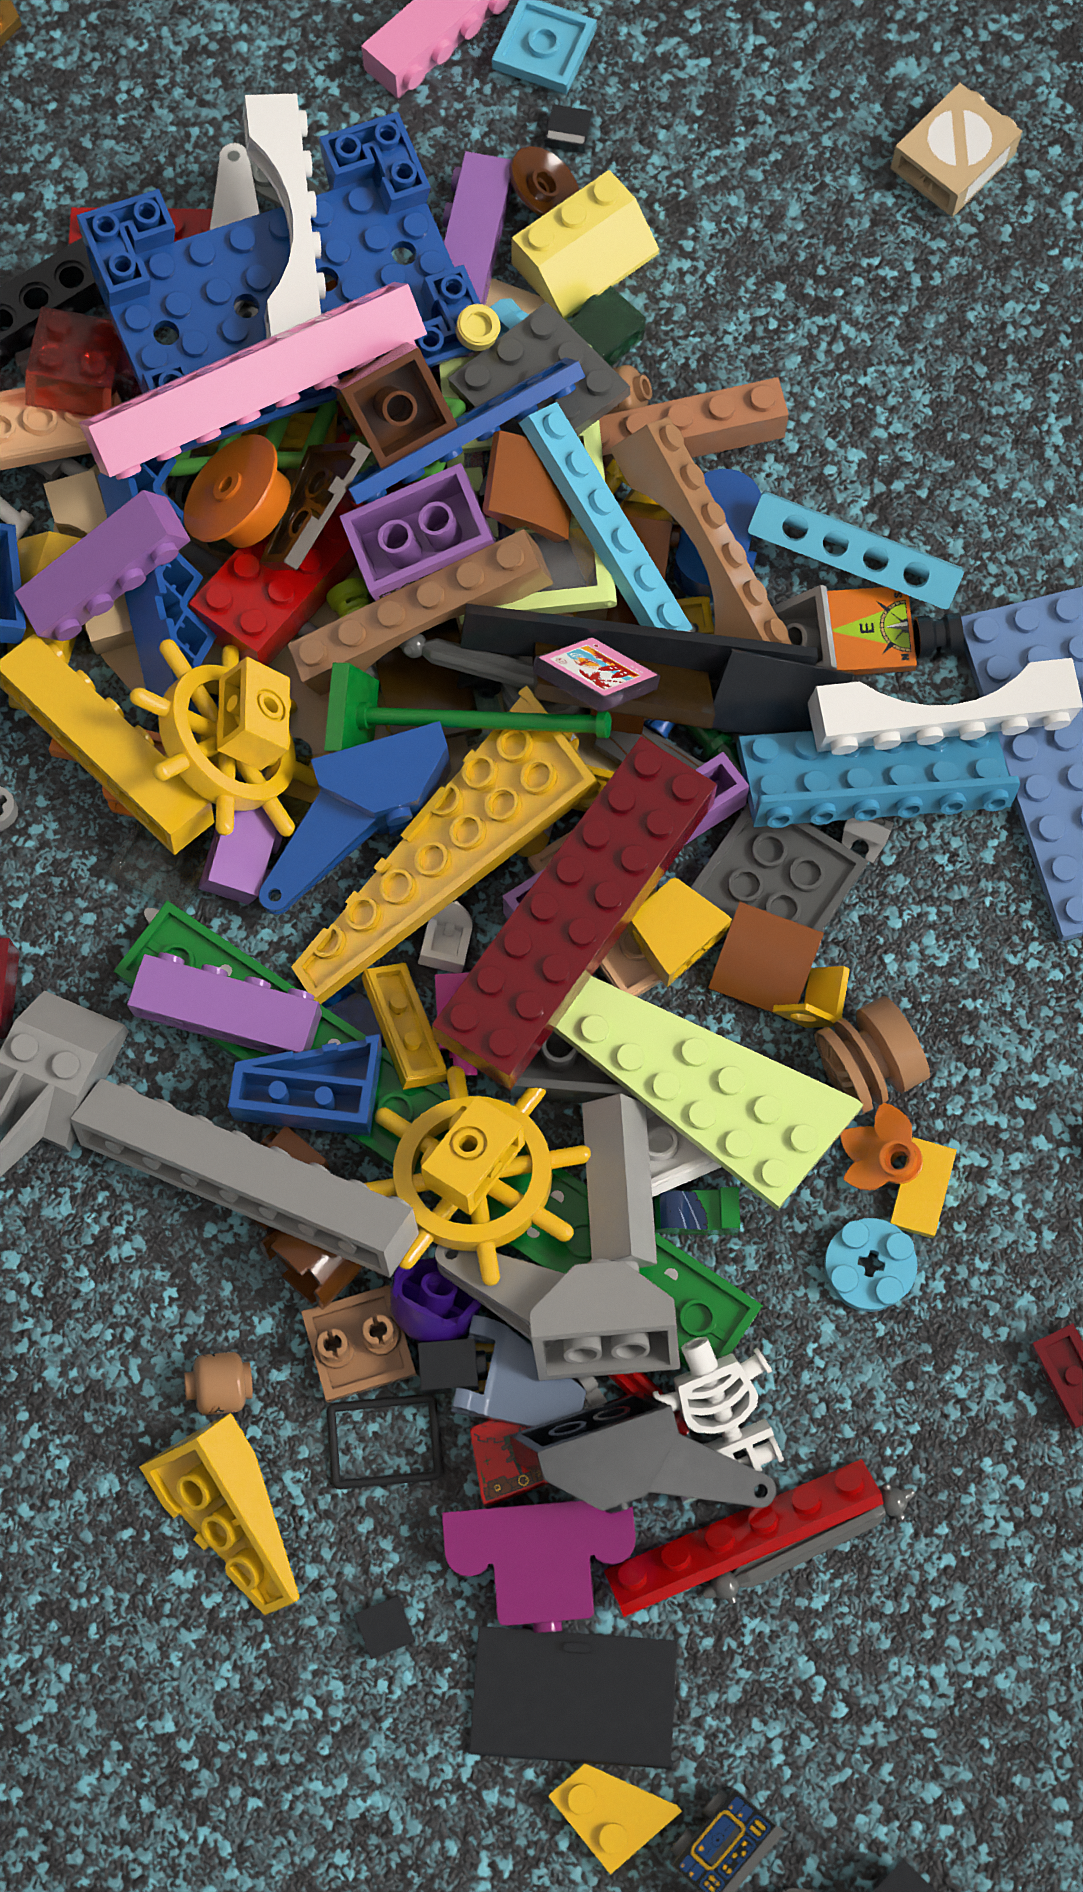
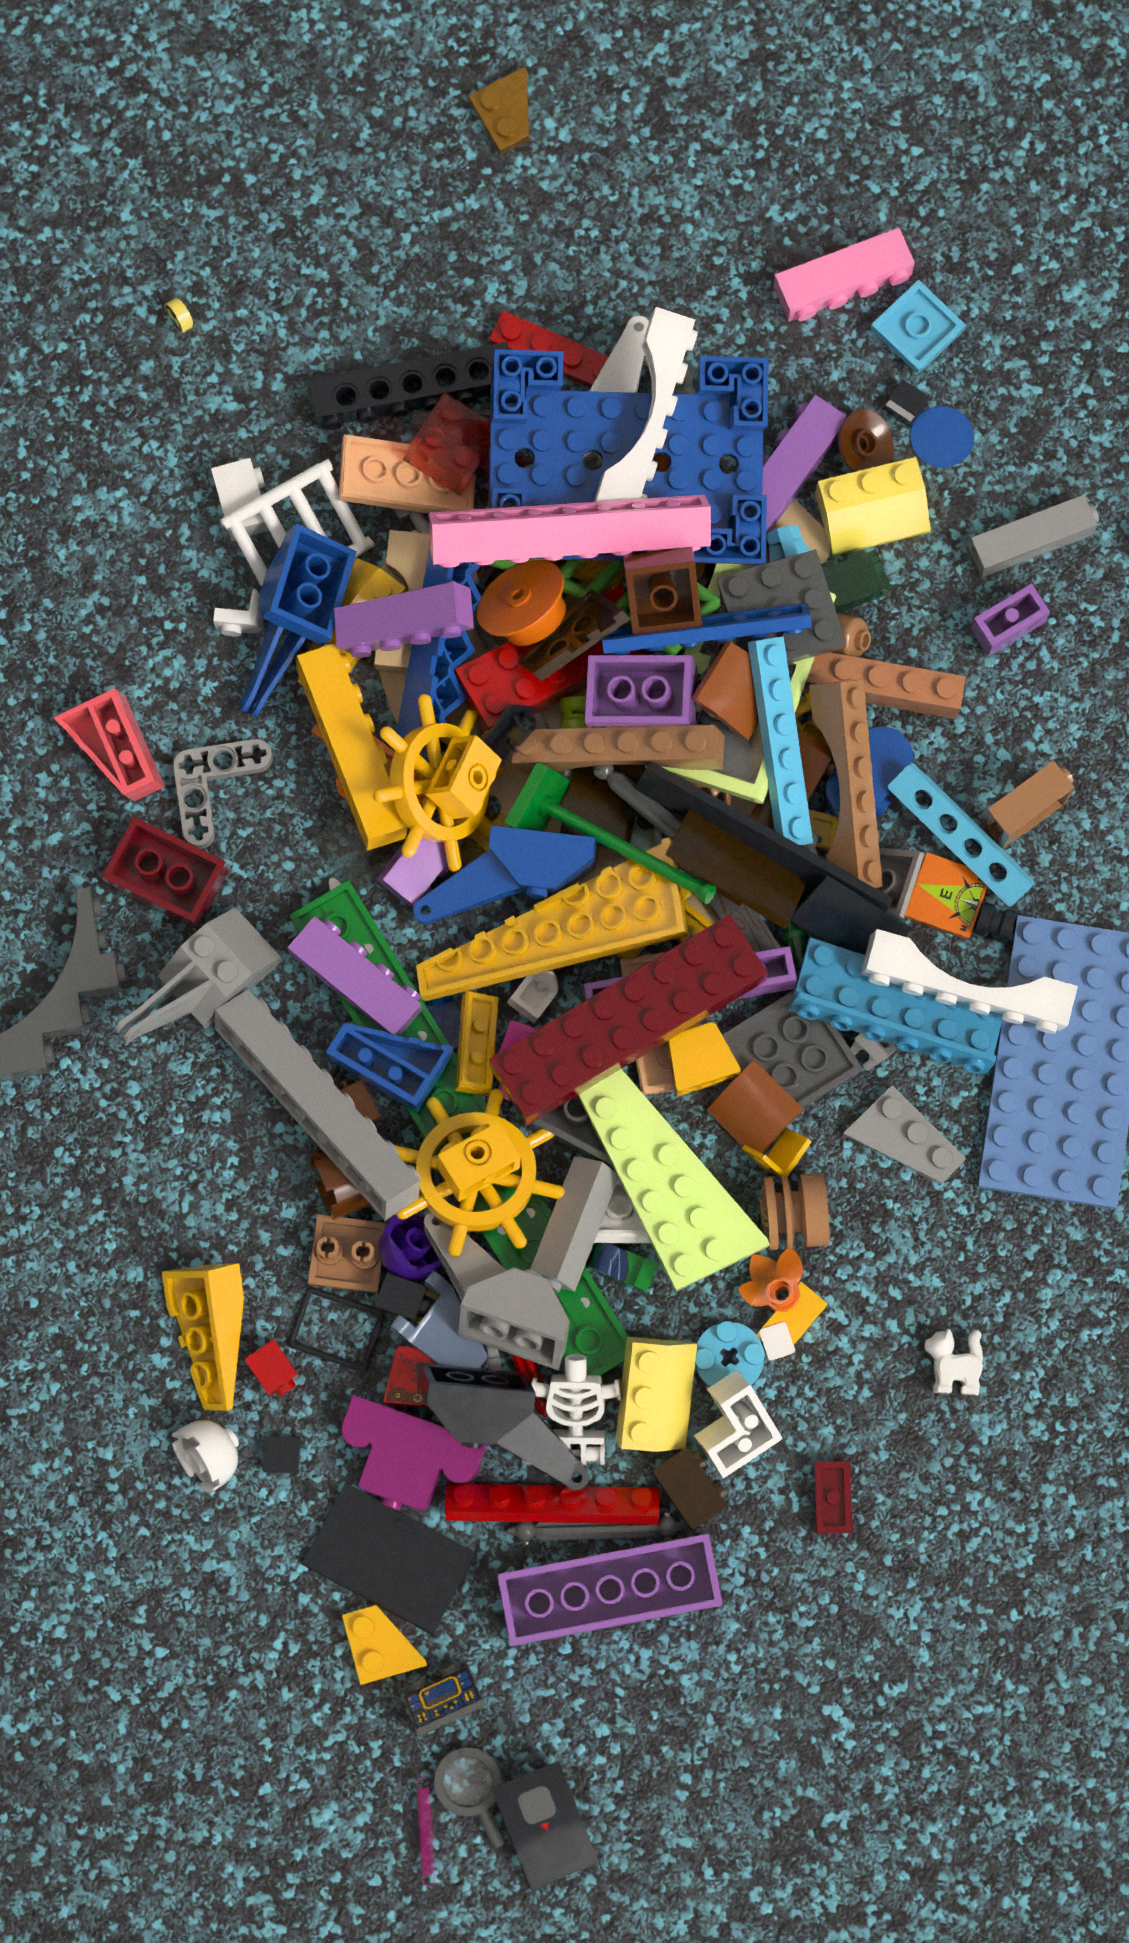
camera: 25 degrees right, 5 degrees up
medium nougat head [184,1352,253,1415] -> none
light yellow tile [455,304,500,351] -> none
tile [532,637,660,712] -> none
none -> white cylinder [172,1420,239,1493]
none -> red brick [244,1339,300,1397]
none -> black hinge [481,705,537,768]
none -> medium lavender brick [497,1534,723,1647]
none -> light yellow slope [615,1336,697,1452]
none -> dark brown brick [652,1447,729,1532]
none -> white brick [694,1370,783,1478]
none -> white sticker [759,1322,795,1360]
none -> light grey wing [842,1085,966,1185]
none -> blue sticker [910,406,974,467]
none -> light grey brick [968,495,1099,578]
none -> medium lavender brick [970,584,1050,657]
none -> medium nougat window [981,760,1075,849]

